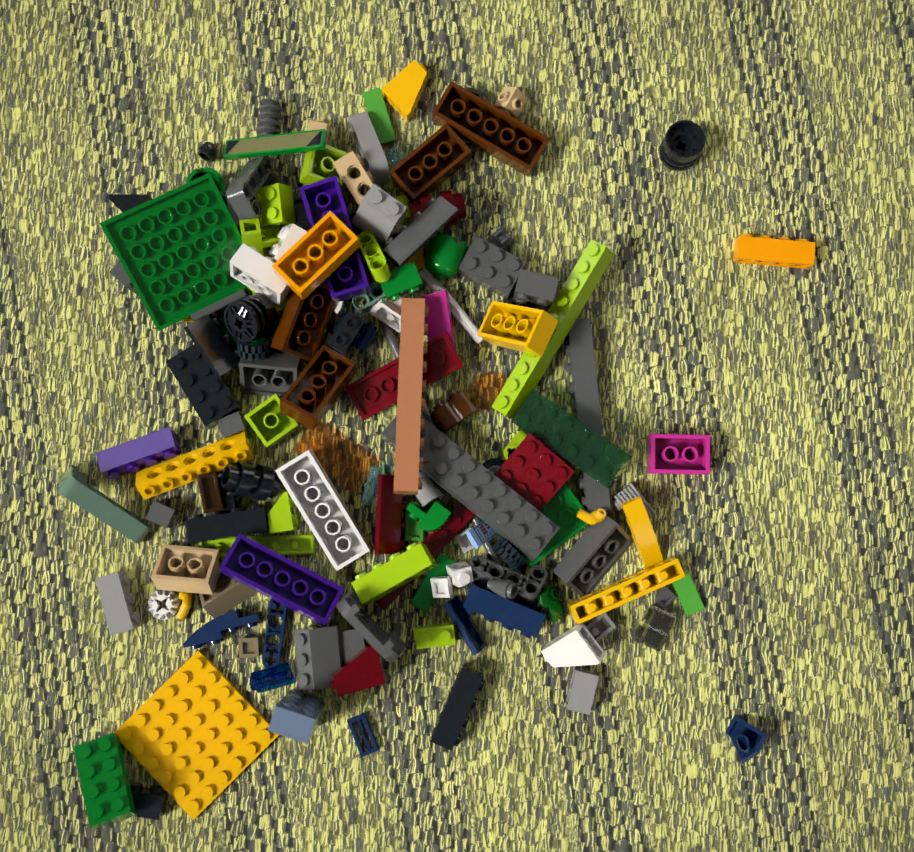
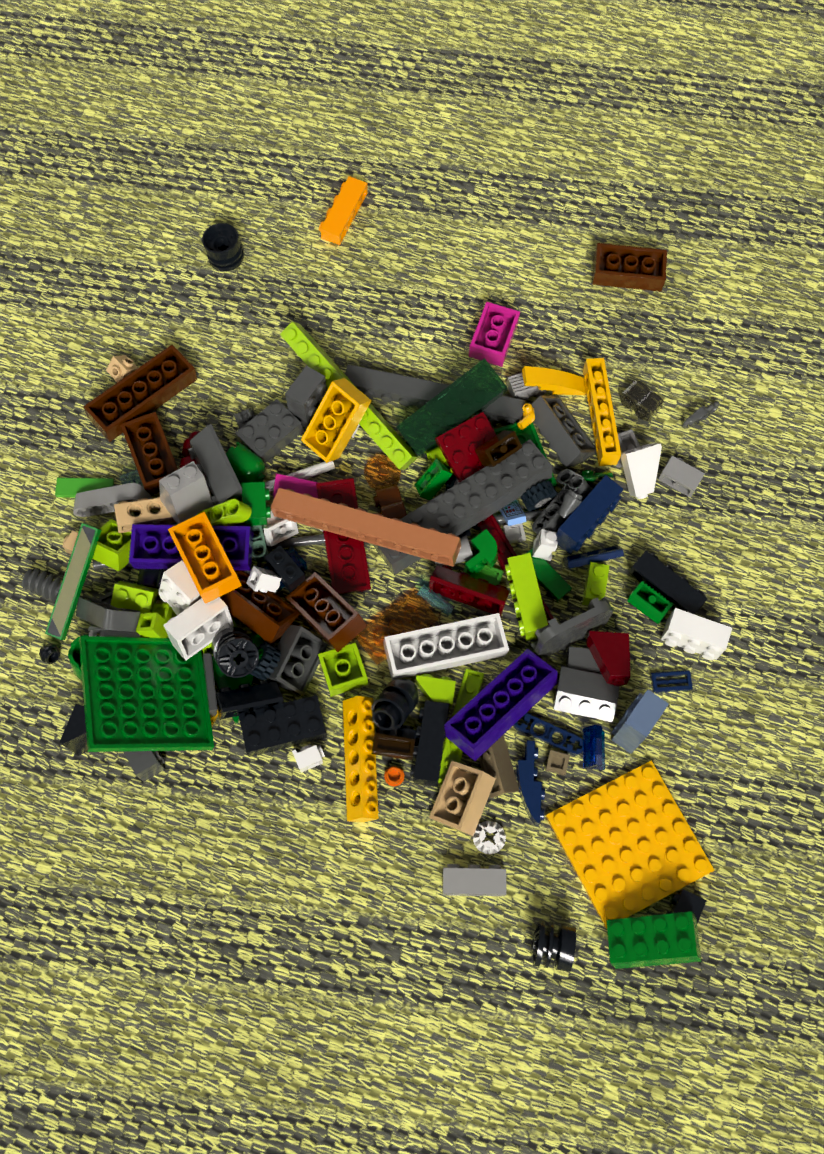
camera: 75 degrees left, 15 degrees down
sand green beam [58,465,152,544] -> none
dark purple brick [96,426,182,480] -> none
dark grey brick [145,501,180,528] -> none
yellow arm [177,592,193,620] -> none
dark grey brick [217,411,250,438] -> none
yellow slope [381,59,428,122] -> none
white plate [430,576,454,598] -> none
dark grey tile [657,586,677,610] -> none
bright green tile [672,572,705,616] -> none
dark blue slope [725,715,769,763] -> none
none -> white brick [246,566,282,593]
none -> white brick [292,745,325,773]
none -> orange plate [384,766,405,787]
none -> green slope [414,458,452,500]
none -> dark brown brick [475,430,522,467]
none -> black wheel [531,920,576,972]
none -> reddish brown brick [592,243,667,292]
none -> green brick [627,581,673,624]
none -> white brick [661,608,732,660]
none -> dark grey piece [682,401,720,429]

